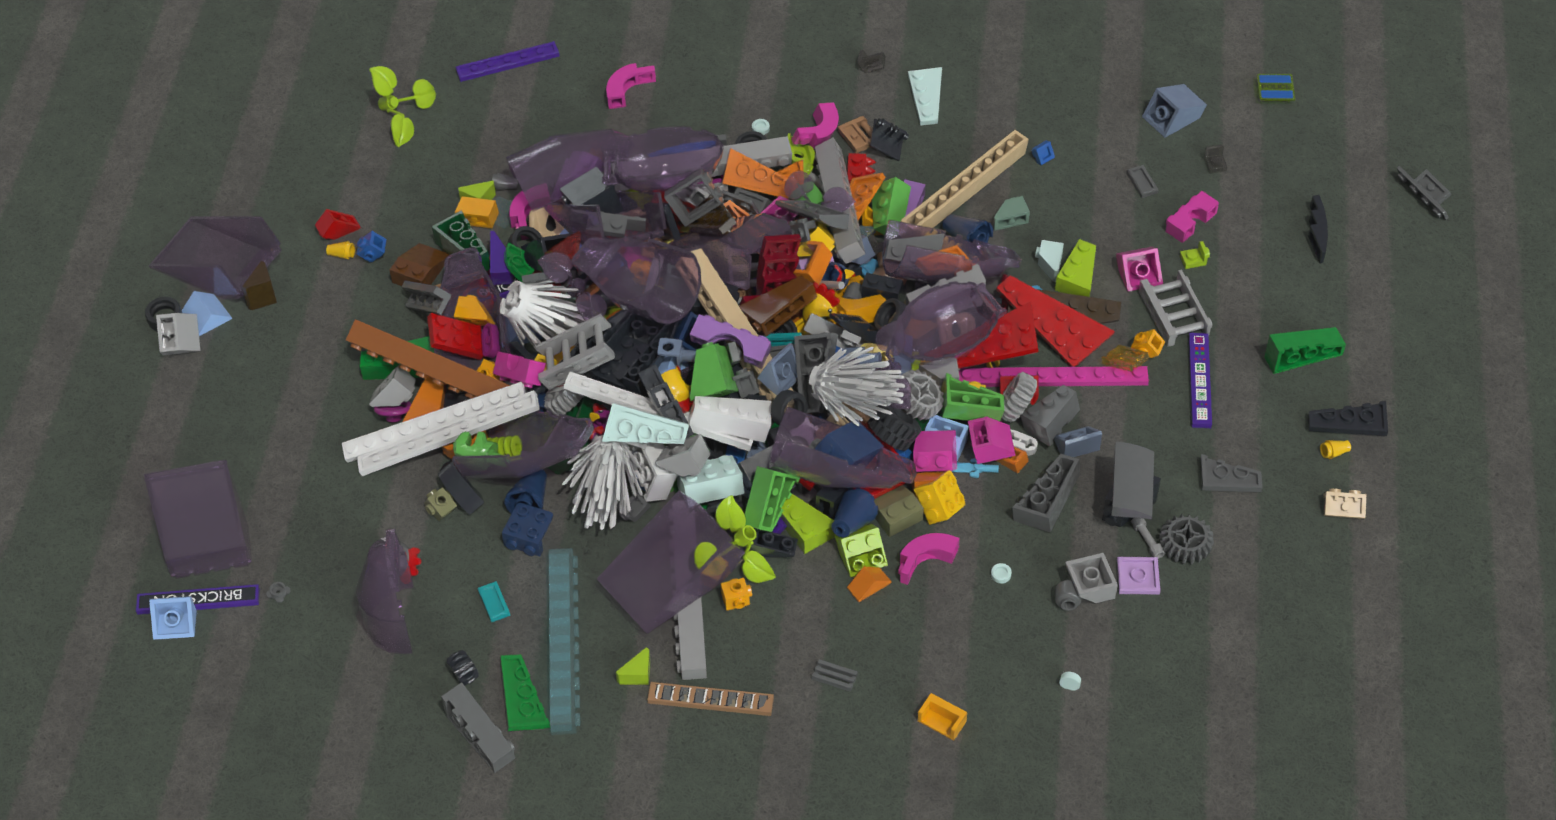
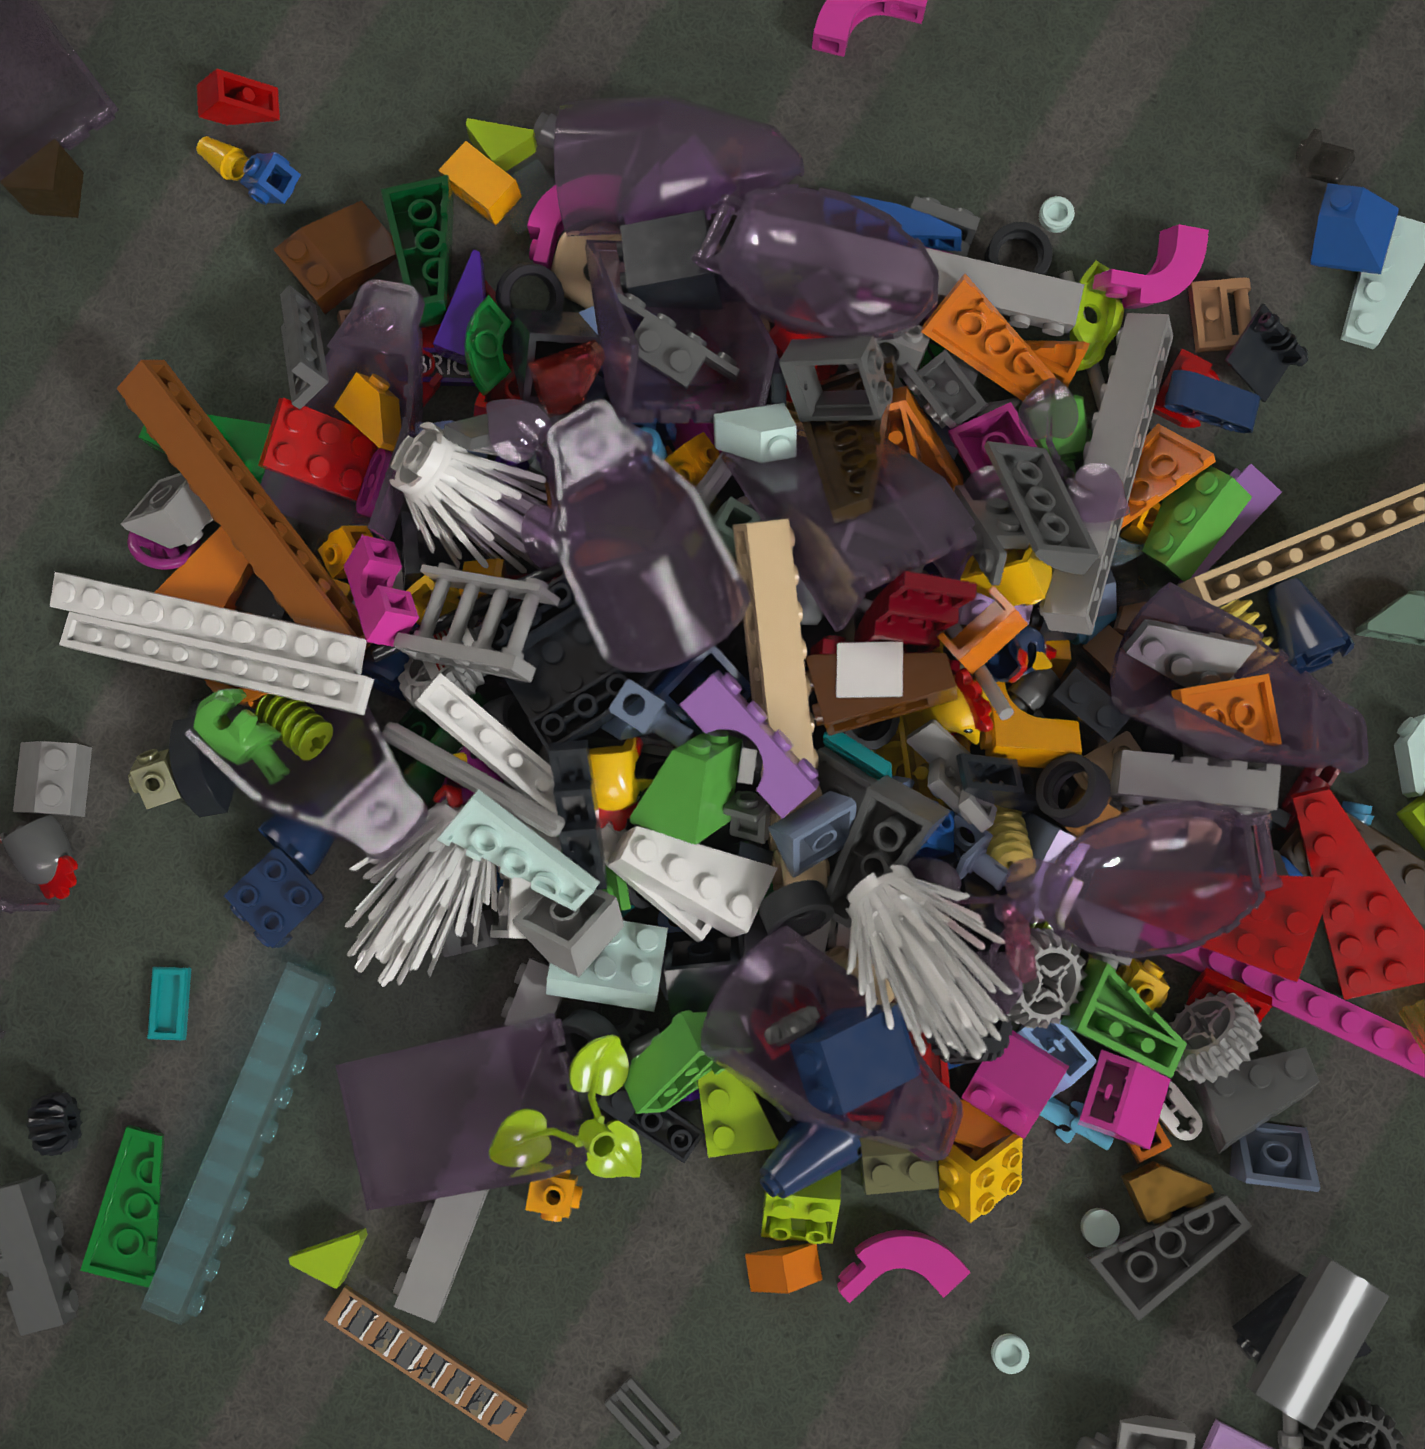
camera: 25 degrees right, 30 degrees up
none -> light grey slope [13,741,92,817]
none -> light grey axle [382,722,565,836]
none -> light aqua slope [713,403,796,463]
none -> white sticker [836,642,903,698]
none -> clear pink slope [1003,904,1037,984]
none -> light aqua tile [1081,1208,1120,1247]
none -> pearl gold slope [1121,1161,1214,1224]
none -> dark blue beam [1164,370,1261,433]
none -> blue slope [1311,183,1399,275]

